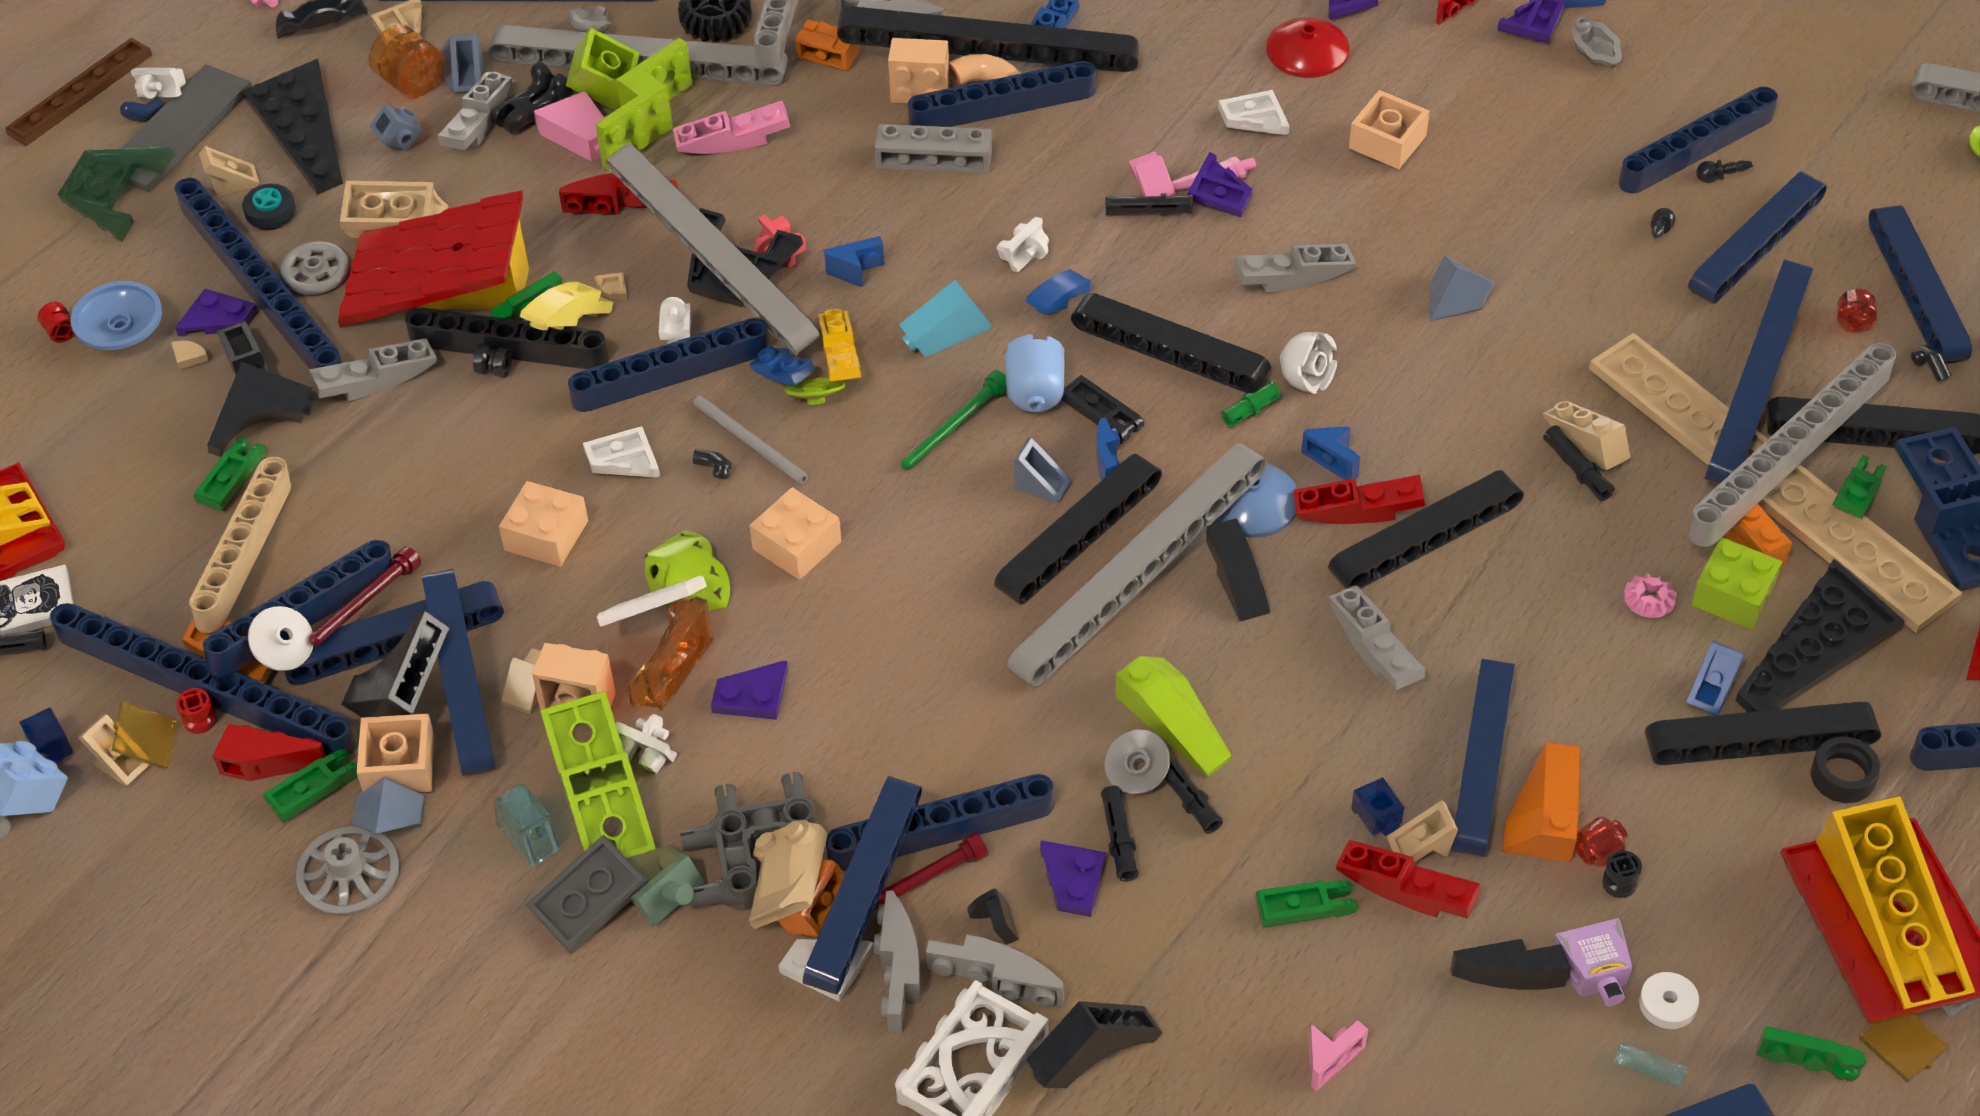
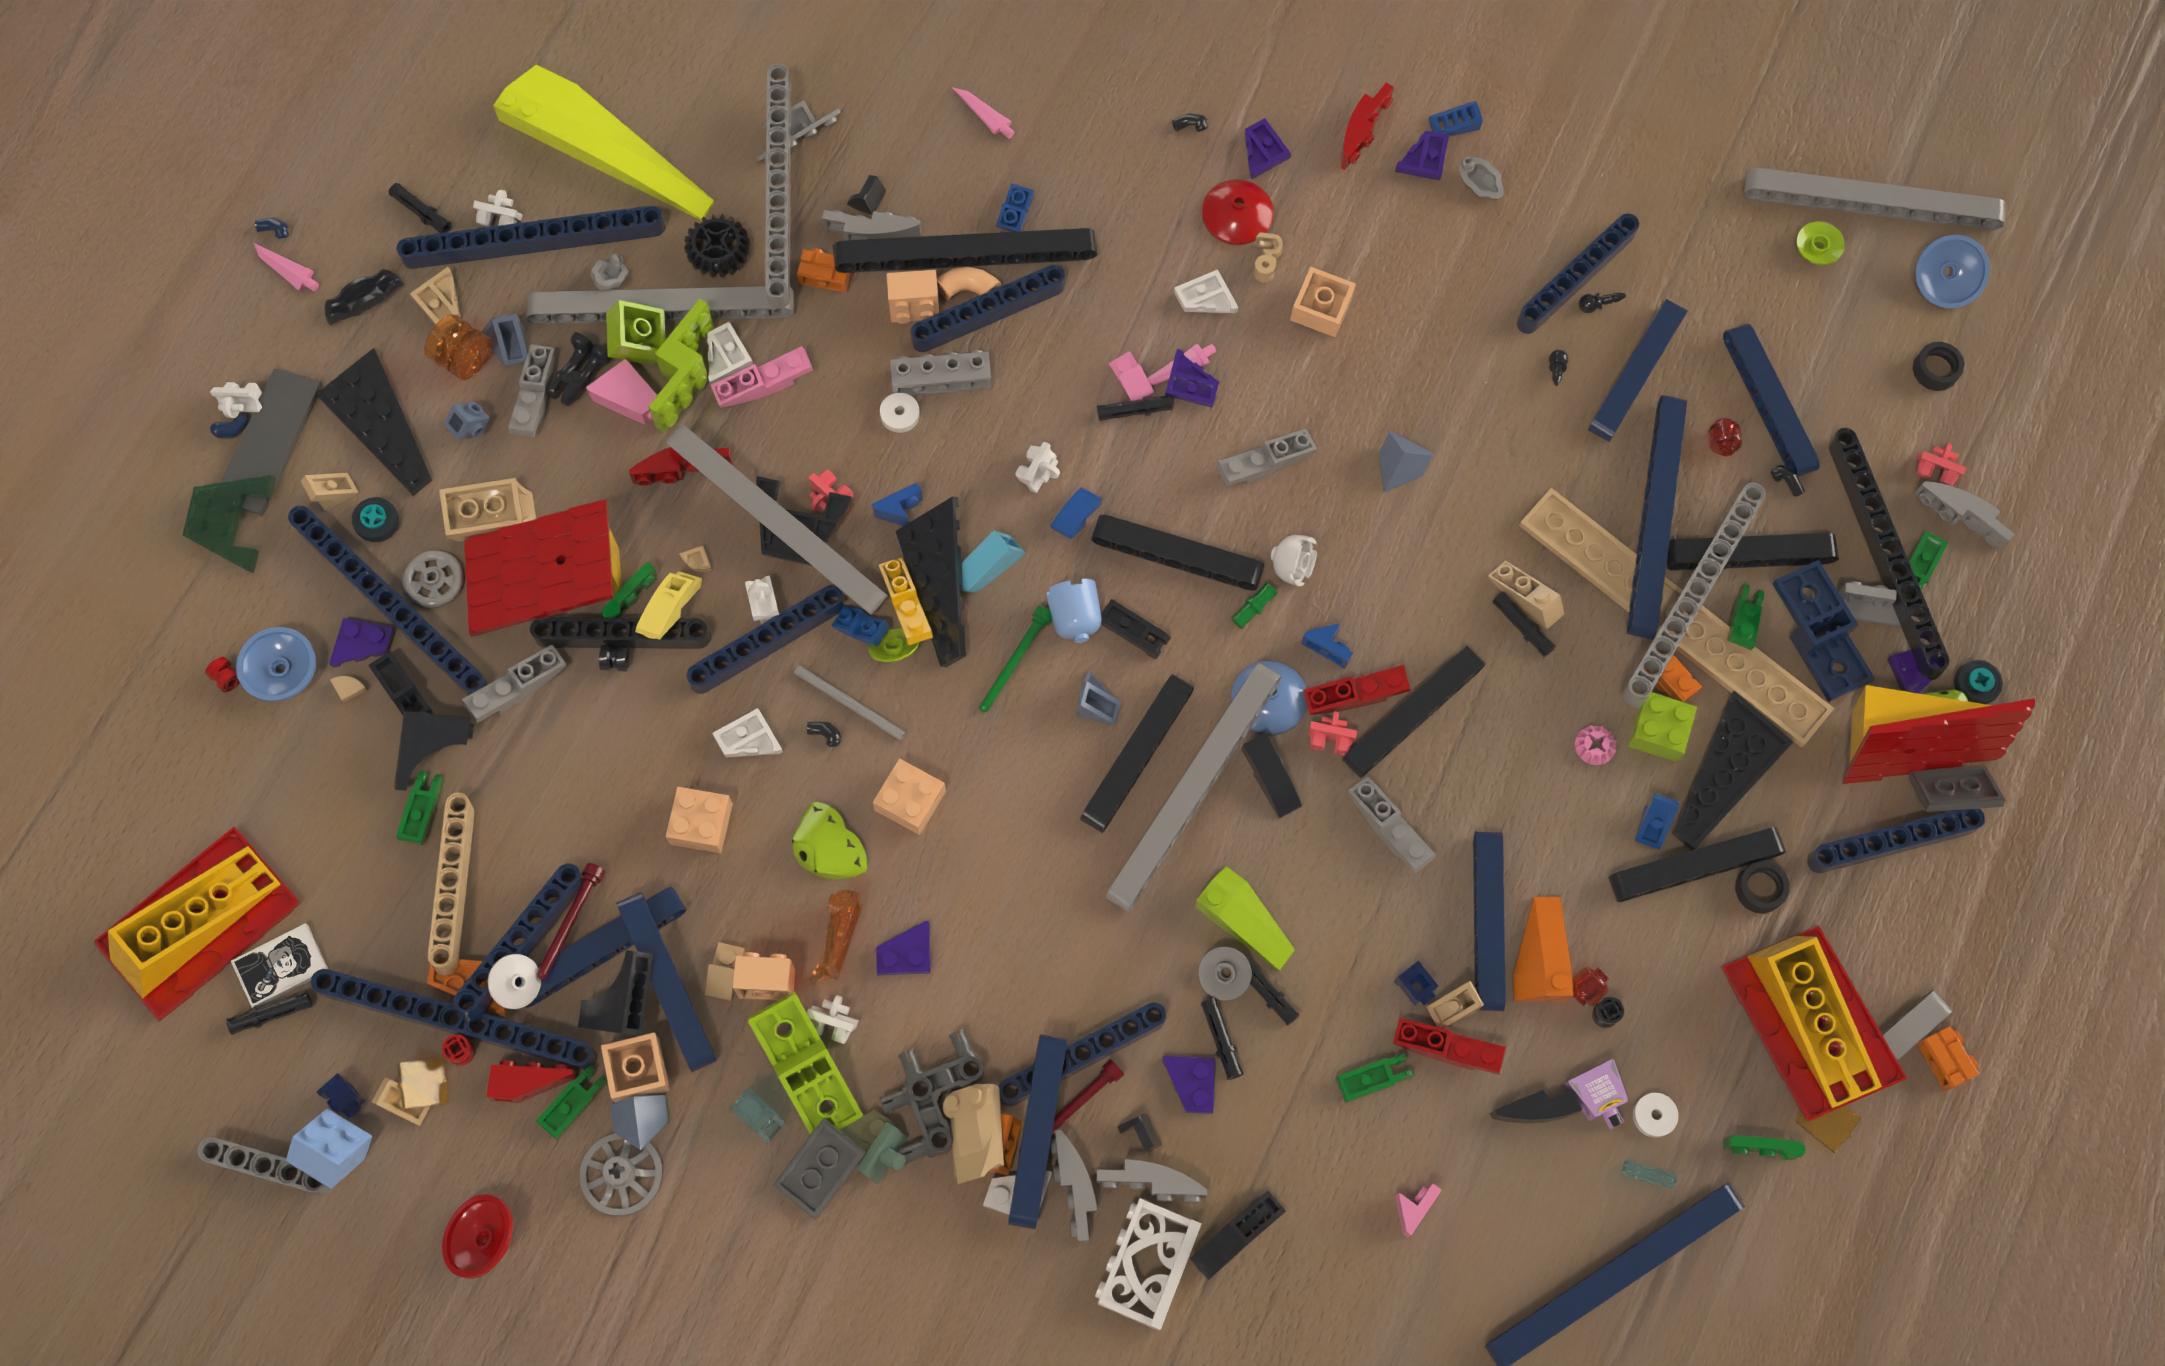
camera: 15 degrees left, 20 degrees up
reddish brown tile [5,37,152,146] -> none
white tile [597,575,707,627] -> none
blue slope [1097,418,1120,481] -> none
none -> red dish [442,1194,513,1279]
none -> white wing [707,322,753,385]
none -> white piece [880,393,920,433]
none -> black wing [895,496,966,667]
none -> tan leg [1253,233,1283,283]
none -> coral hips [1307,711,1357,756]

